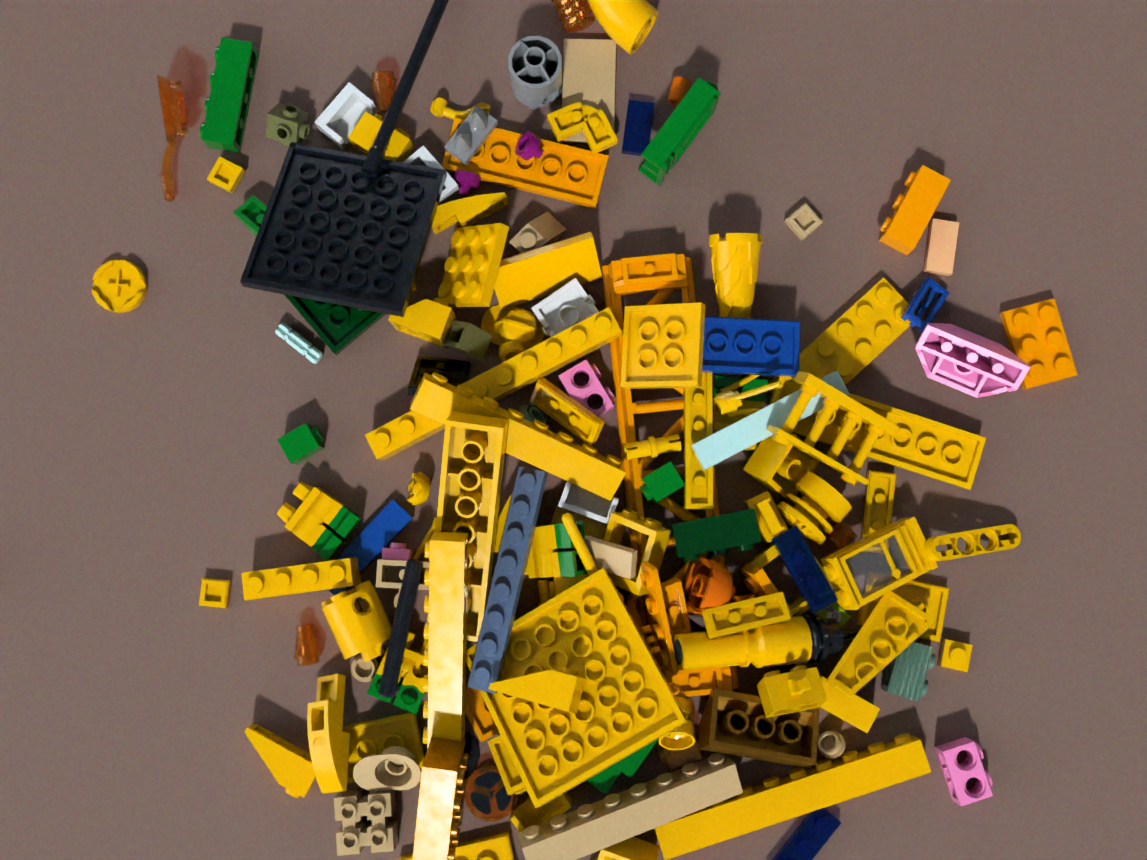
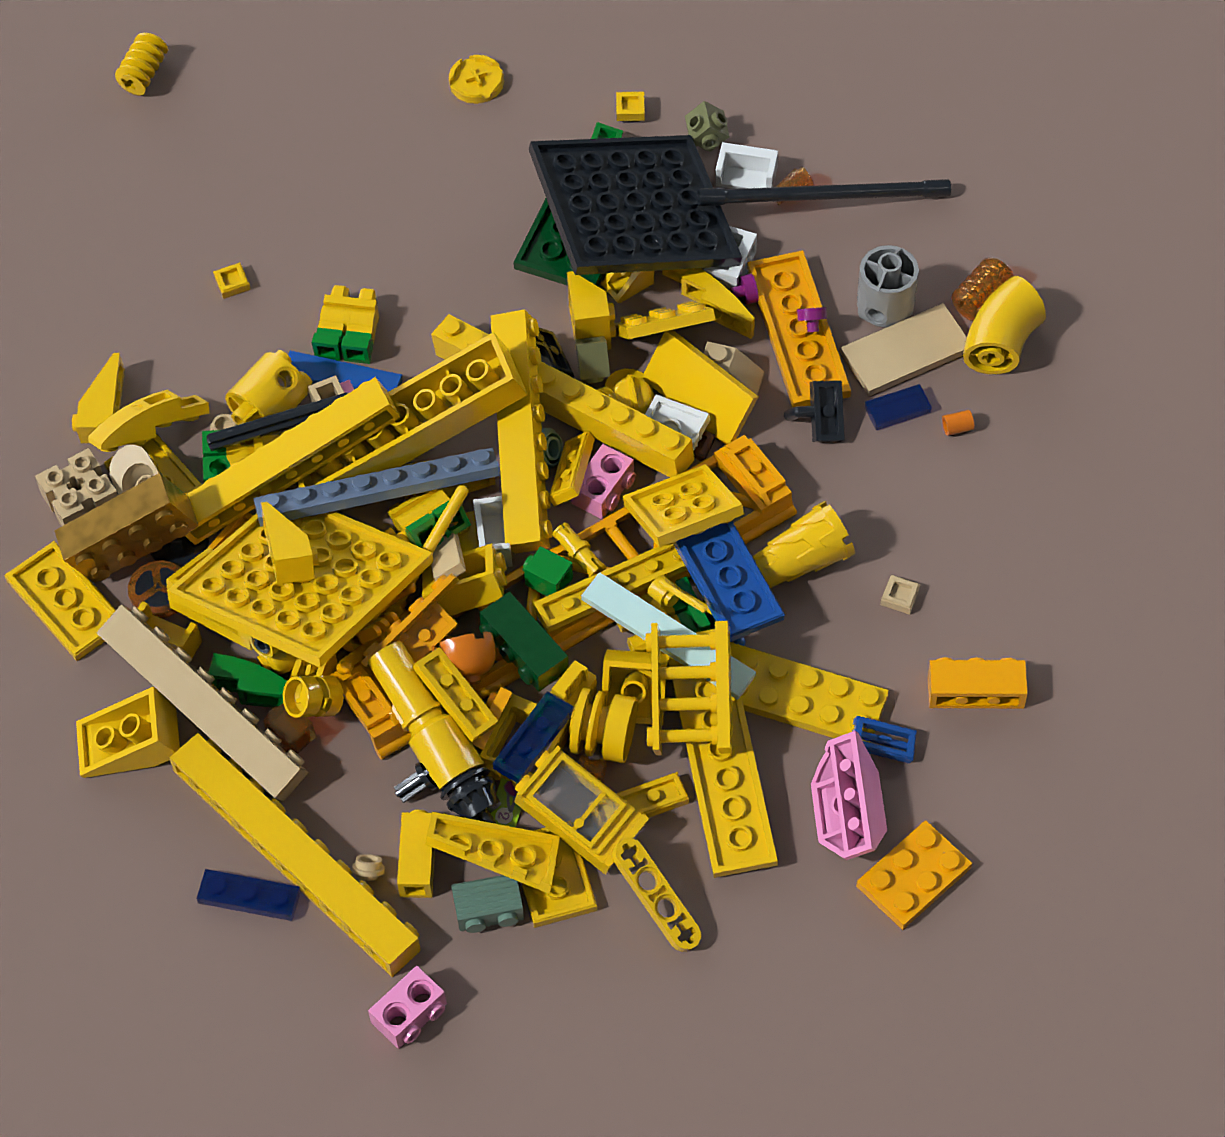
camera: 65 degrees right, 25 degrees down
clear orange piece [157,75,188,202] -> none
green brick [200,37,259,153] -> none
yellow brick [241,557,361,601] -> none
light aqua axle [275,322,323,364] -> none
green brick [277,423,325,465] -> none
clear orange cone [294,624,322,666] -> none
yellow brick [348,111,414,162] -> none
yellow piece [430,97,490,120] -> none
light grey tile [444,105,498,166] -> none
yellow plate [547,102,618,155] -> none
green door [638,77,721,186] -> none
pearl gold slope [698,688,819,767] -> none
yellow brick [757,665,827,718] -> none
light nougat tile [923,218,959,276] -> none
yellow plate [937,638,973,672] -> none
none -> black plate [784,381,845,442]

